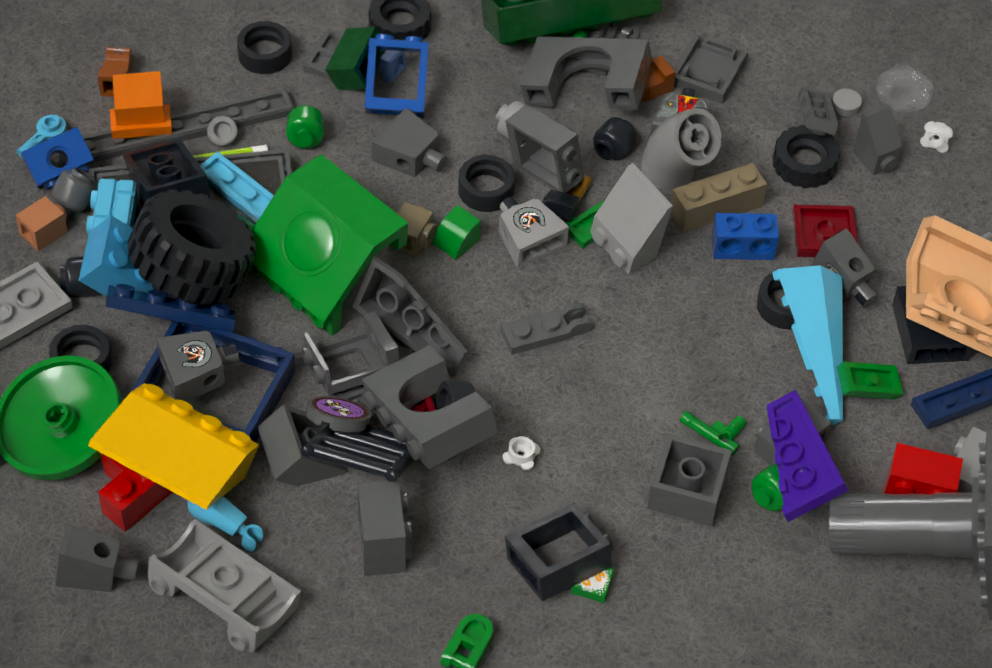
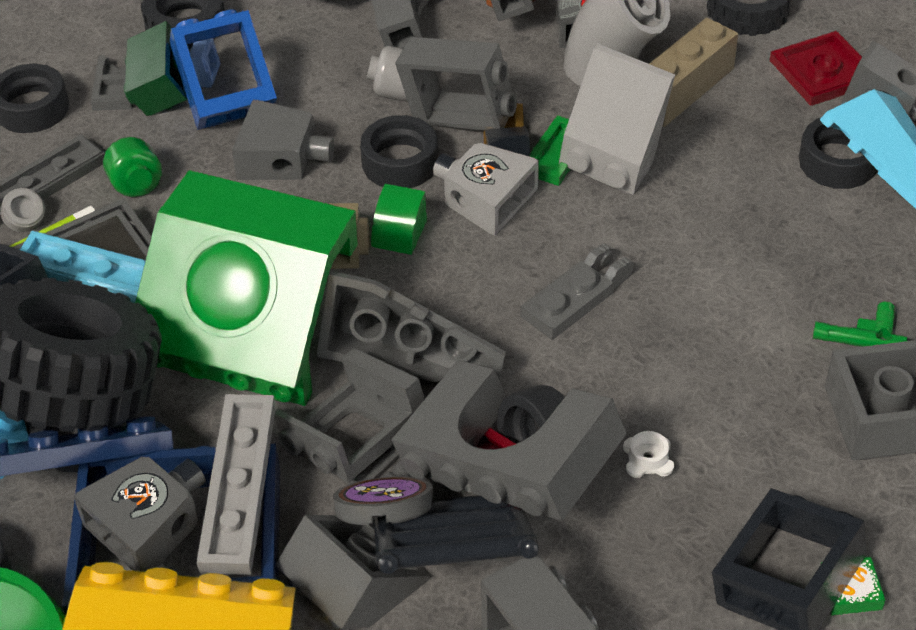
camera: 20 degrees left, 5 degrees down
black head [593,117,637,161] -> none
blue brick [711,213,779,260] -> none
none -> light grey plate [197,394,276,575]

